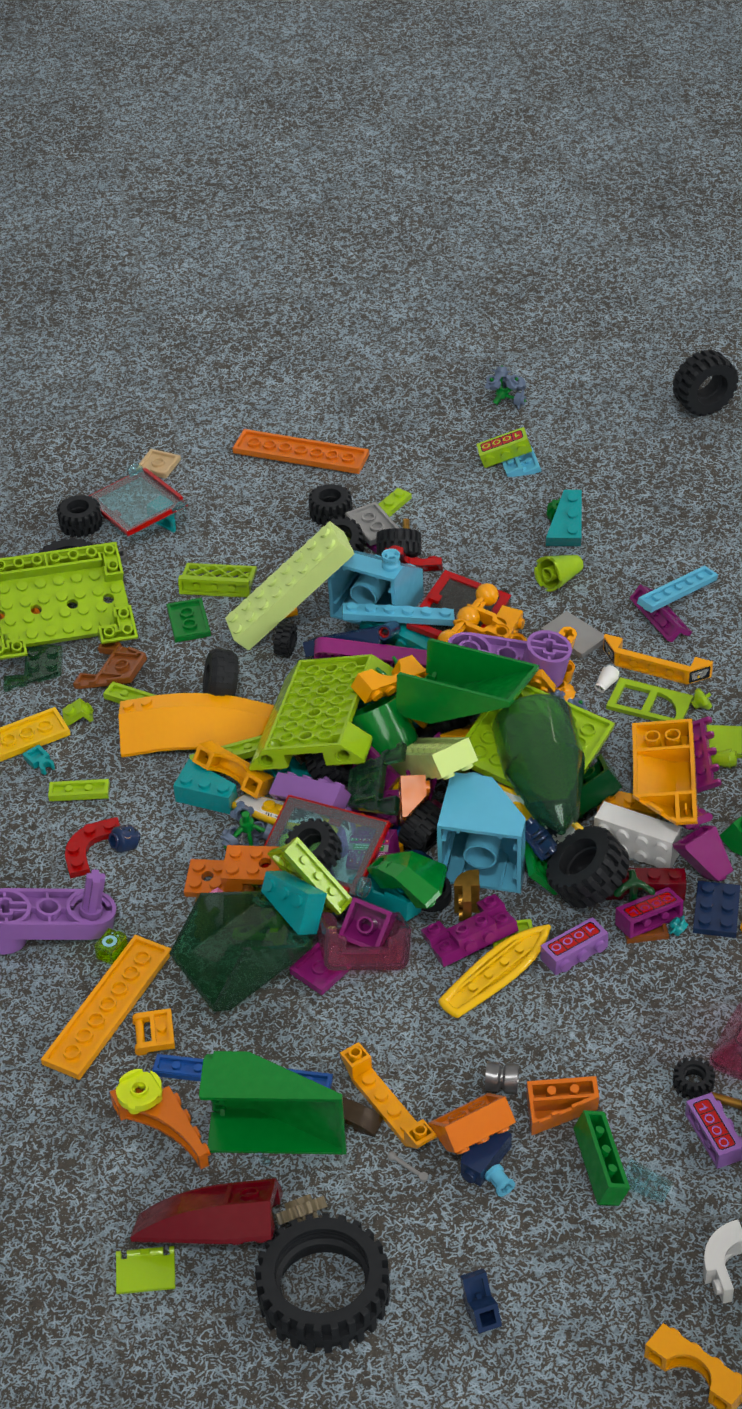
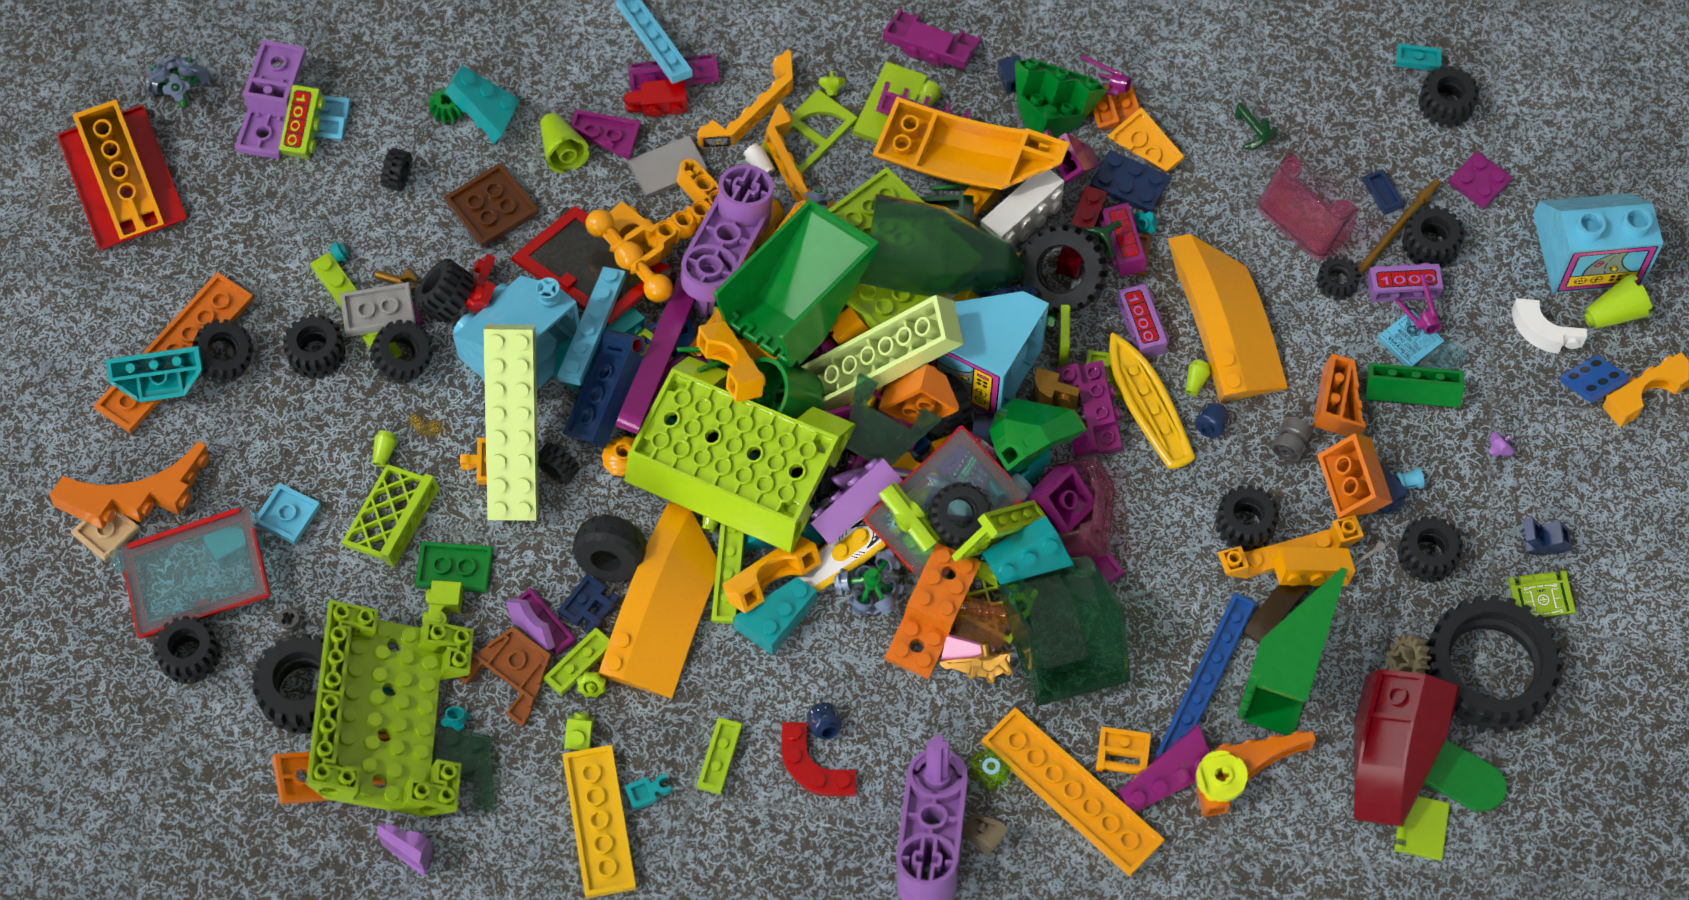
camera: 75 degrees left, 20 degrees up
none -> orange arch [49,441,209,529]
none -> piece [57,100,187,251]
none -> teal wedge [105,346,203,402]
none -> black tyre [192,319,253,383]
none -> medium lavender bracket [235,40,307,160]
none -> medium azure plate [254,483,321,545]
none -> teal plate [329,240,349,263]
none -> lime cone [372,430,398,467]
none -> black tyre [380,147,412,192]
none -> lime brick [422,580,464,625]
none -> teal plate [441,706,470,731]
none -> reddish brown plate [444,162,539,249]
none -> medium lavender tile [506,598,555,650]
none -> magenta tile [516,587,576,656]
none -> dark blue plate [557,574,620,634]
none -> magenta wing [570,109,641,160]
none -> lime piece [577,671,606,698]
none -> red hinge [623,79,688,117]
none -> light orange slope [764,103,837,209]
none -> lime piece [878,481,940,552]
none -> dark tan slope [962,813,1008,855]
none -> lime tile [1058,305,1071,367]
none -> magenta wing [1118,725,1210,813]
none -> light orange slope [1168,234,1288,403]
none -> lime cone [1184,360,1211,397]
none -> dark blue head [1195,403,1230,438]
none -> black tyre [1215,485,1279,552]
none -> light orange brick [1273,547,1355,586]
none -> medium azure tile [1377,310,1444,367]
none -> magenta plant [1395,273,1442,334]
none -> black tyre [1397,516,1463,583]
none -> green tile [1424,740,1507,812]
none -> medium lavender piece [1488,432,1515,457]
none -> lime piece [1508,570,1576,618]
none -> blue tile [1560,355,1629,403]

